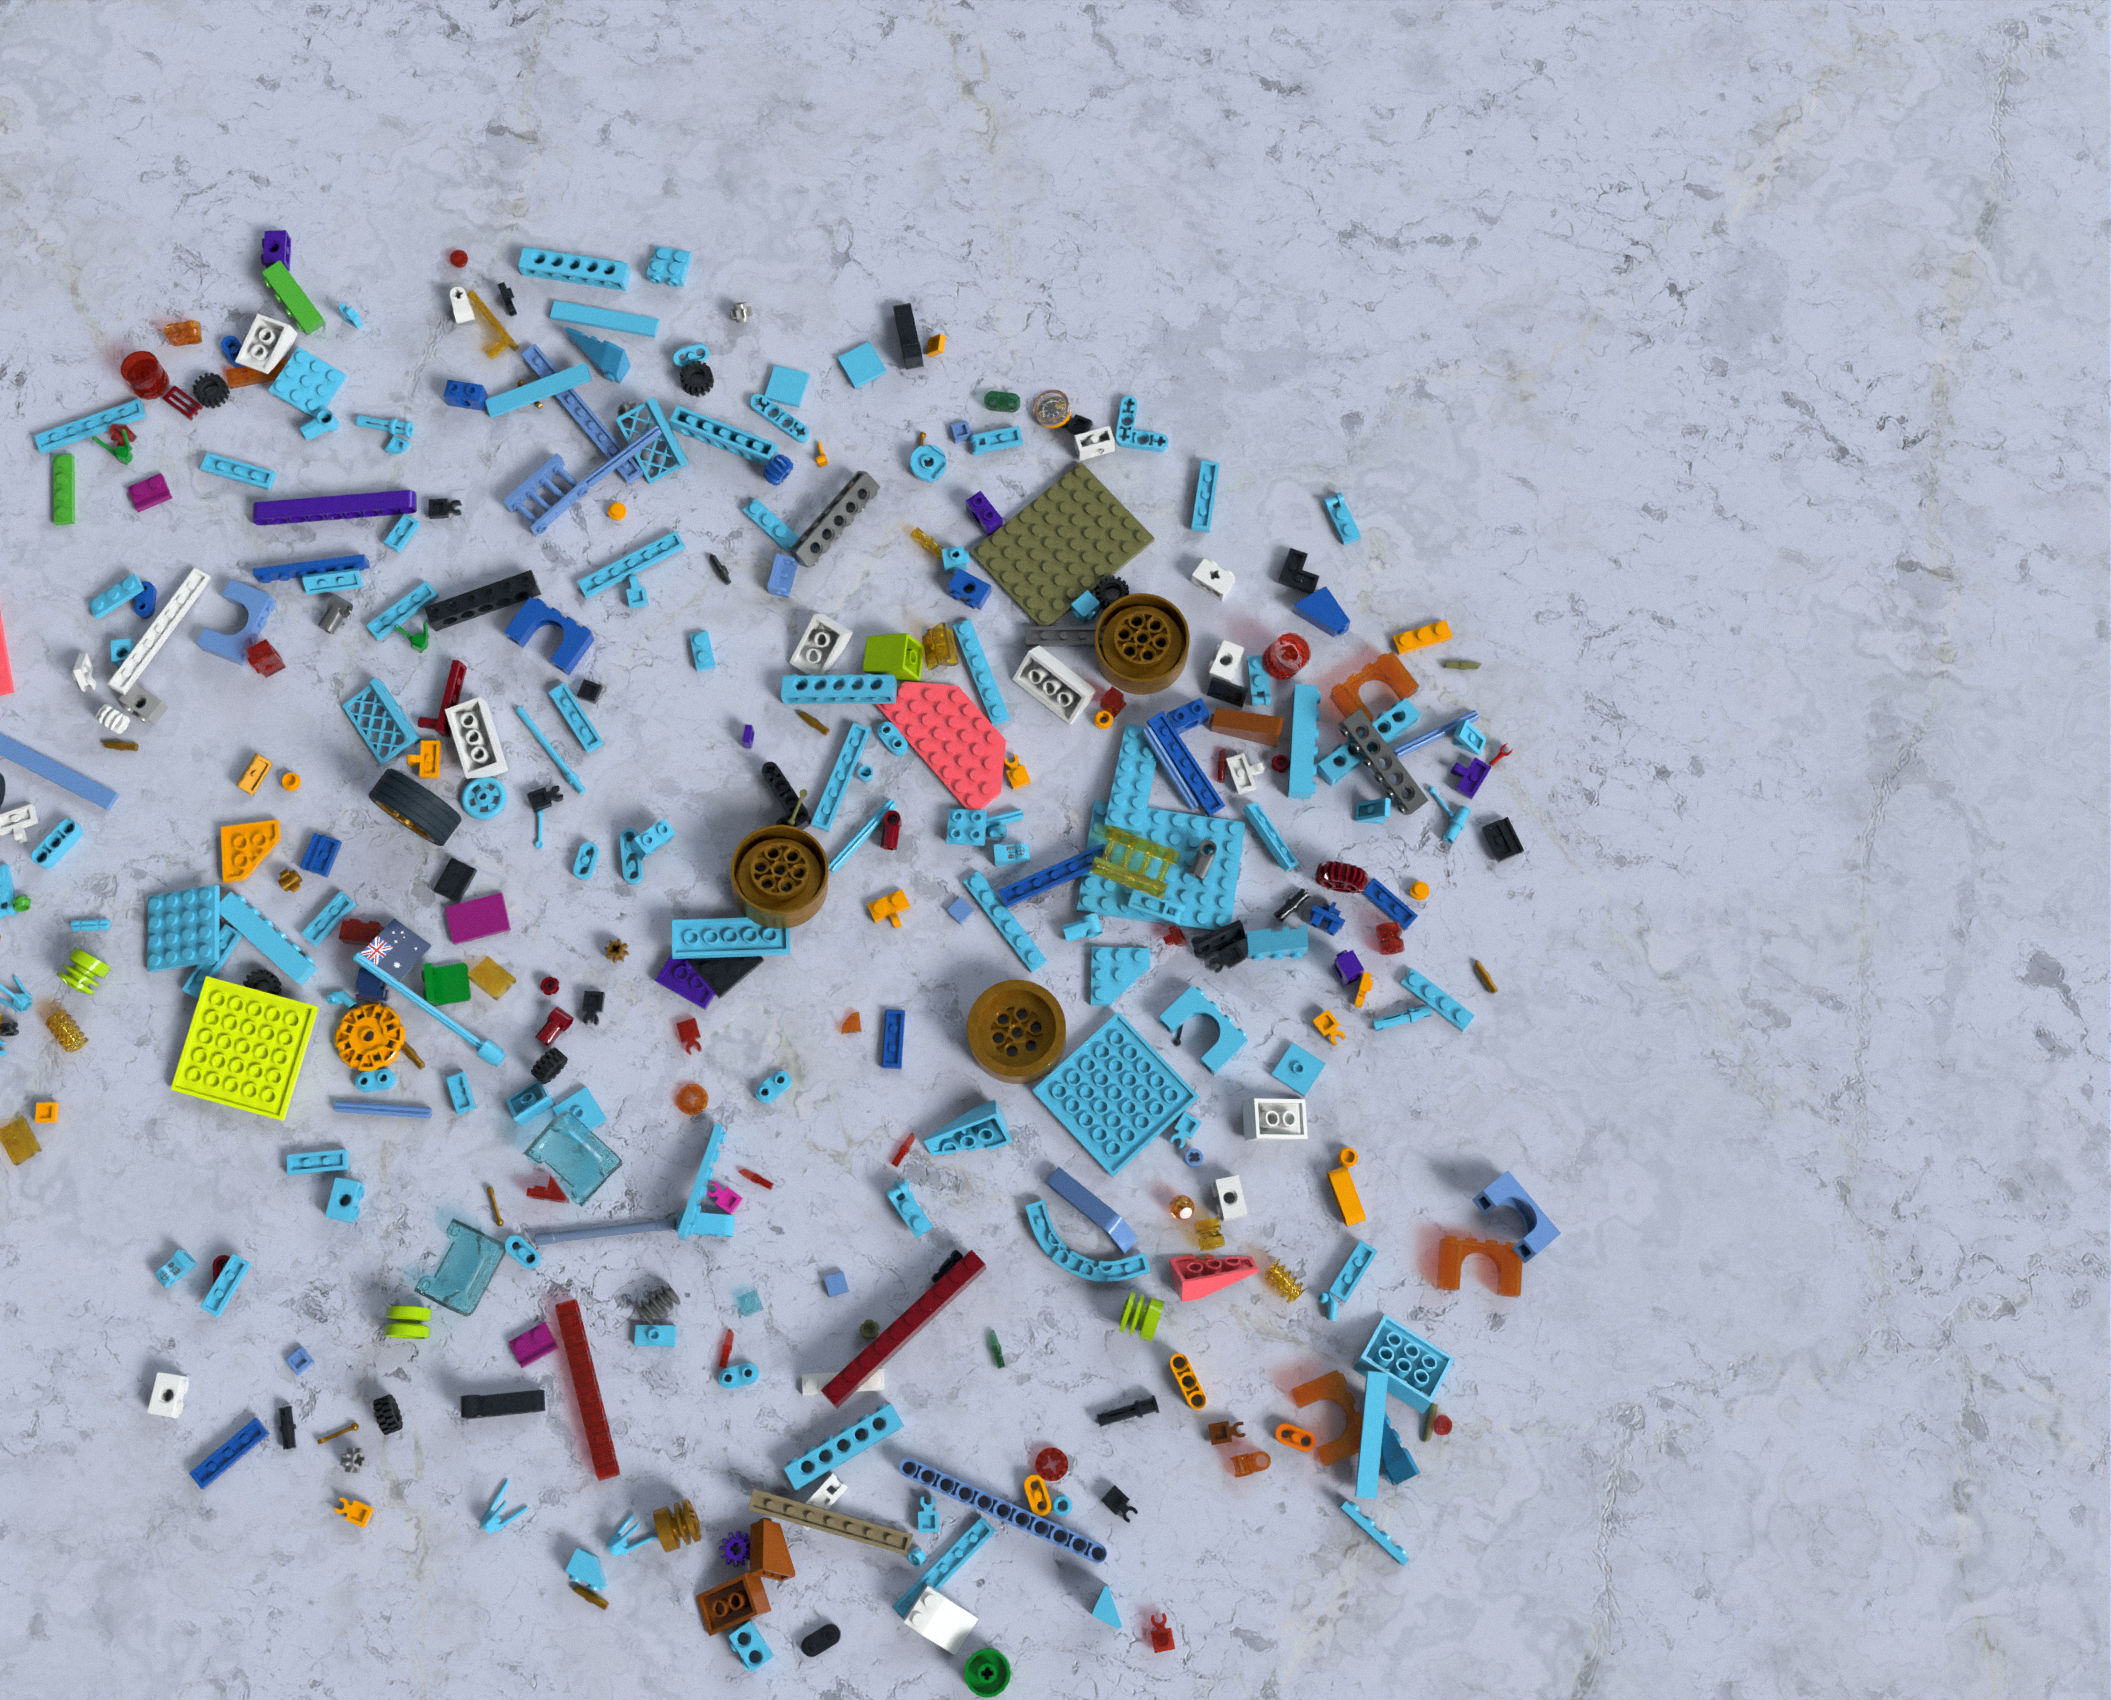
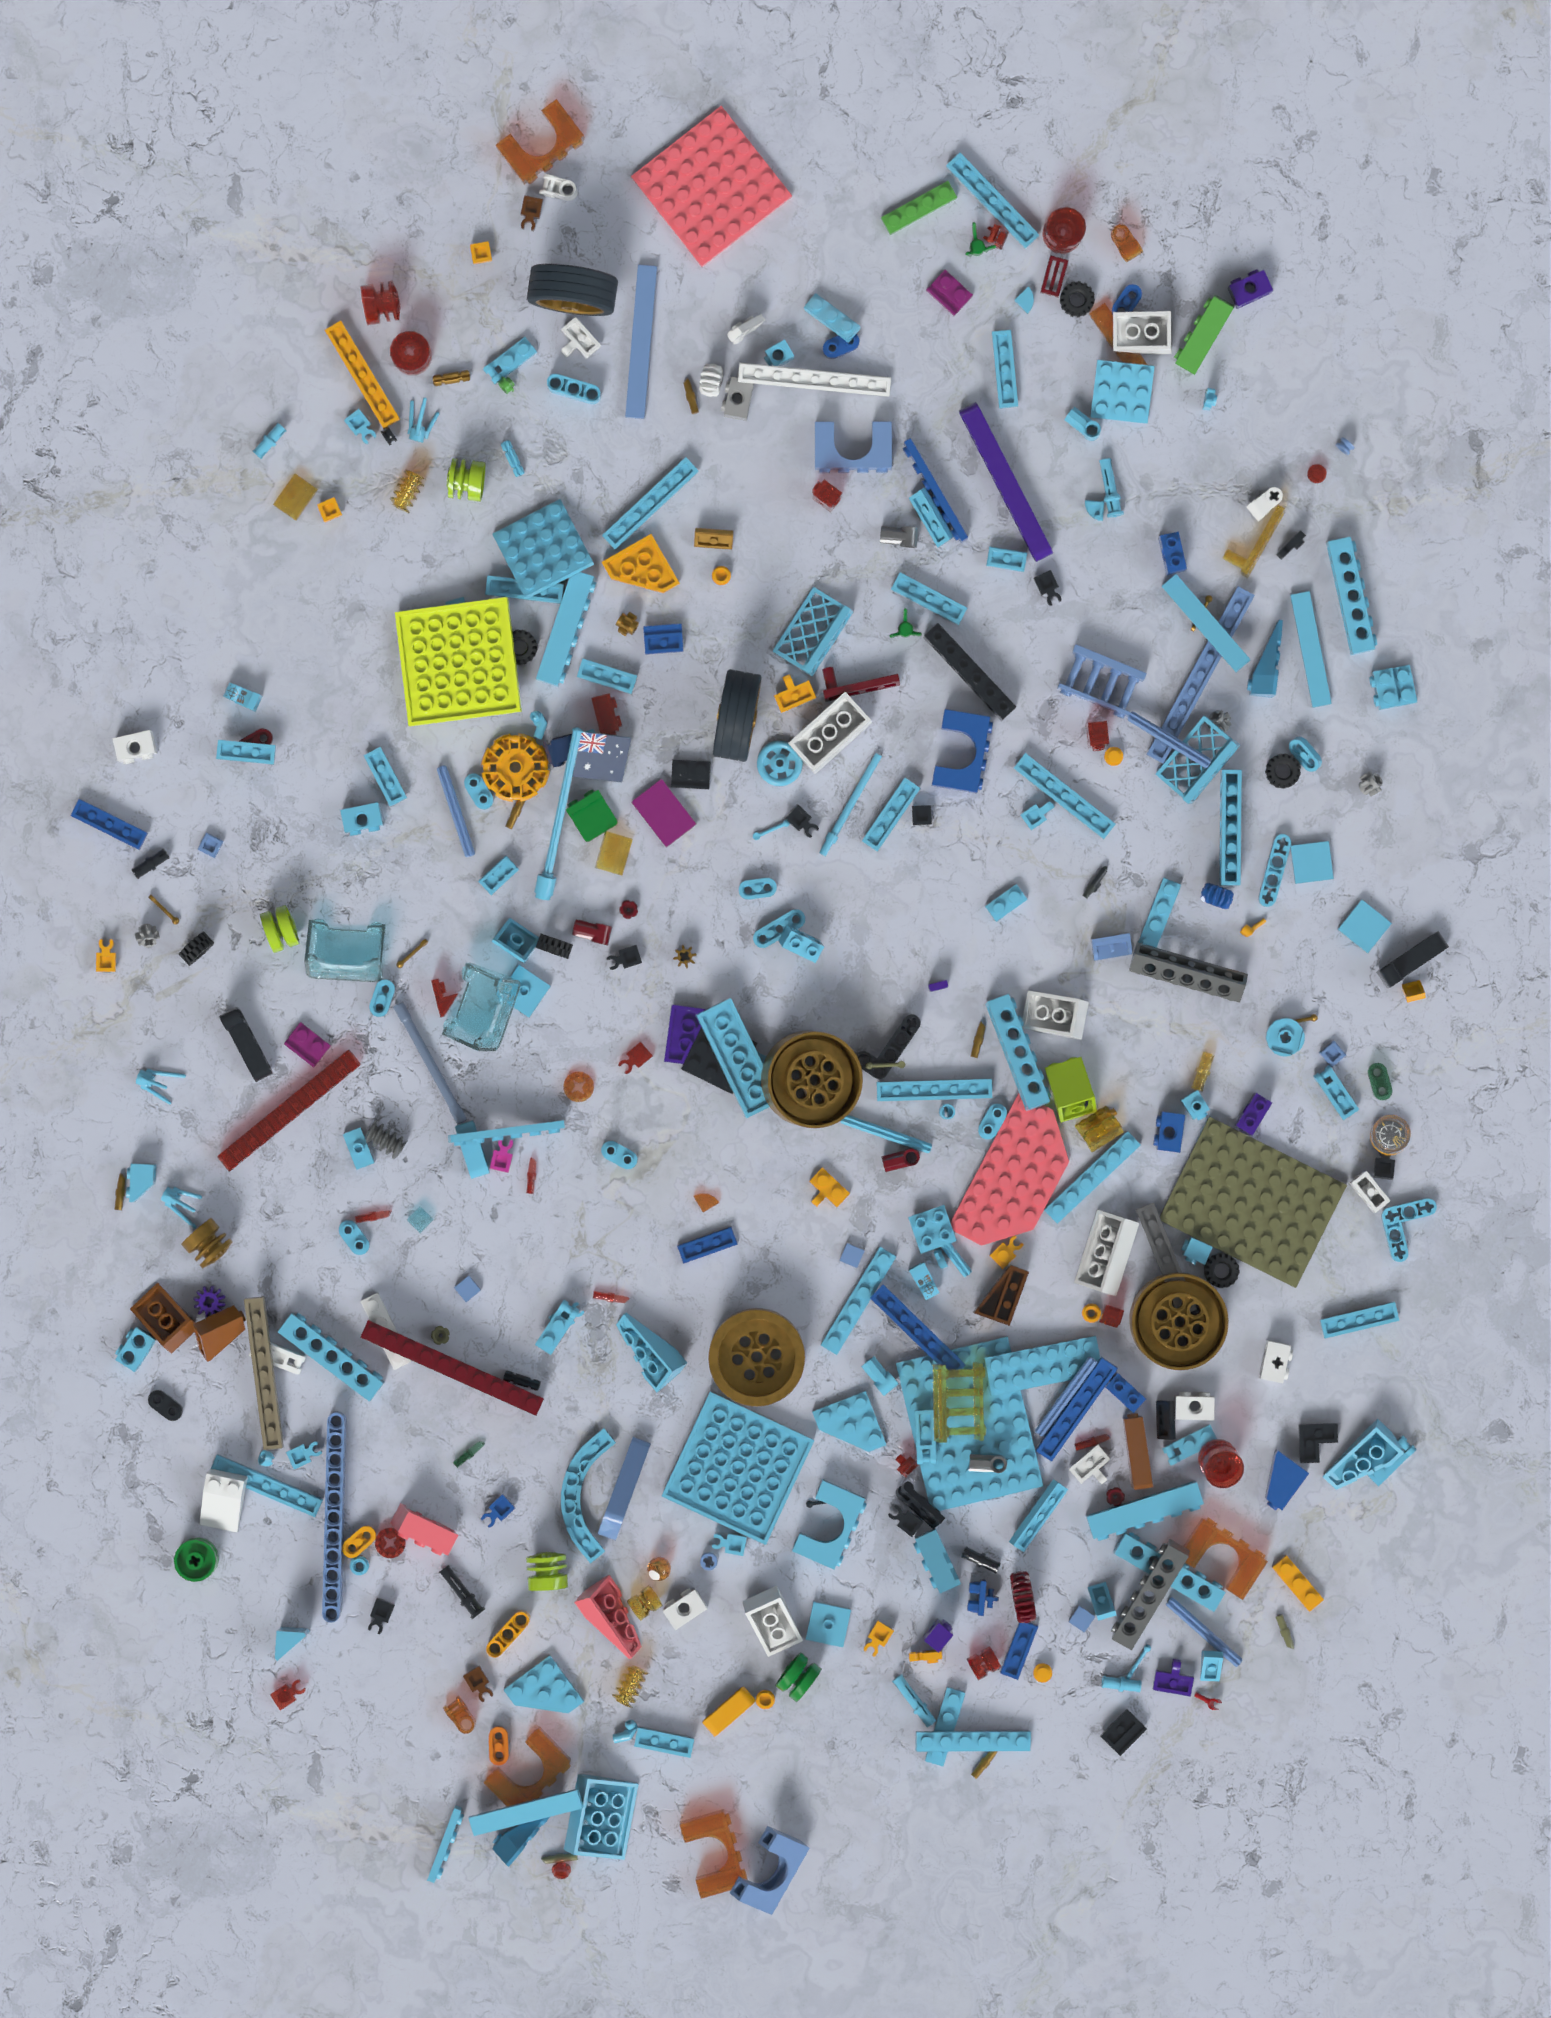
camera: 70 degrees right, 15 degrees up
none -> coral wedge [390,1503,458,1556]
none -> blue plate [481,1494,516,1528]
none -> medium azure plate [504,1655,584,1714]
none -> medium azure plate [602,457,699,550]
none -> green wheel [775,1652,822,1702]
none -> medium azure plate [915,1731,1031,1752]
none -> reddish brown wedge [973,1265,1029,1326]
none -> medium azure tile [1014,286,1034,314]
none -> medium blue tile [1068,1606,1095,1633]
none -> clear red brick [1085,721,1109,751]
none -> medium azure wedge [1323,1419,1404,1490]
none -> medium blue bush [1336,437,1355,455]

